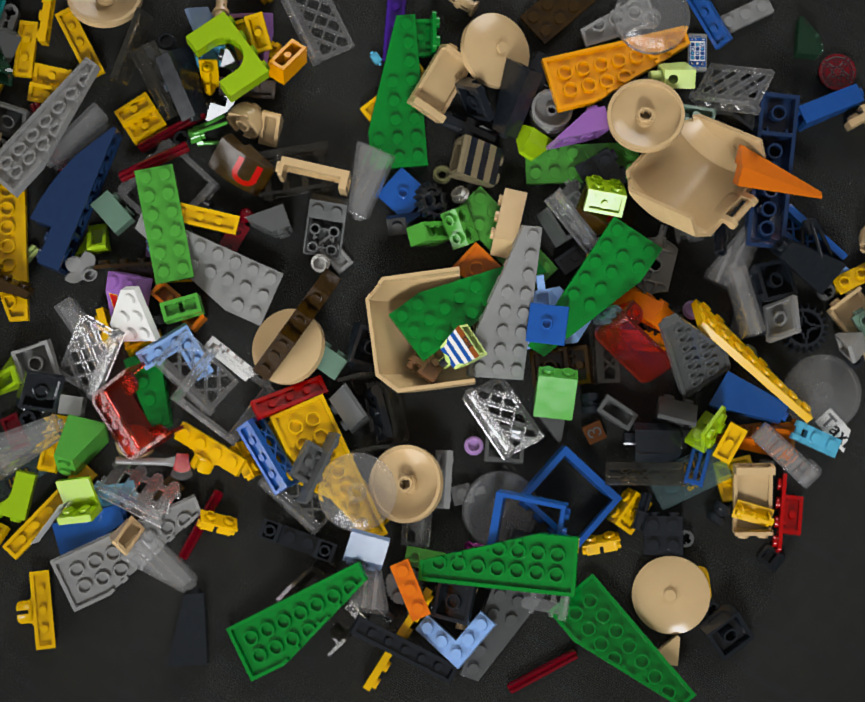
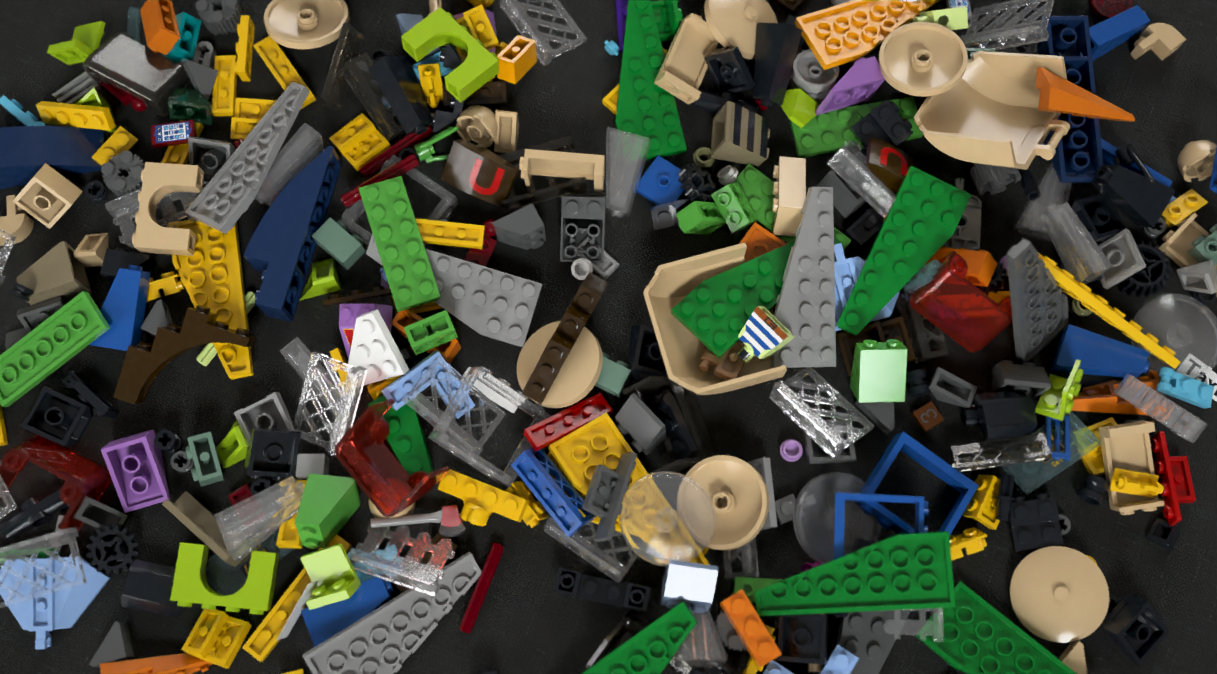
camera: 10 degrees left, 10 degrees down
light grey plate [65,251,98,283] -> none
tan slope [109,516,145,556] -> none
clear slope [120,526,198,593] -> none
yellow hinge [196,509,238,536] -> none
blue plate [526,303,570,346] -> none
bracket [583,175,627,218] -> none
yellow plate [712,421,748,465] -> none

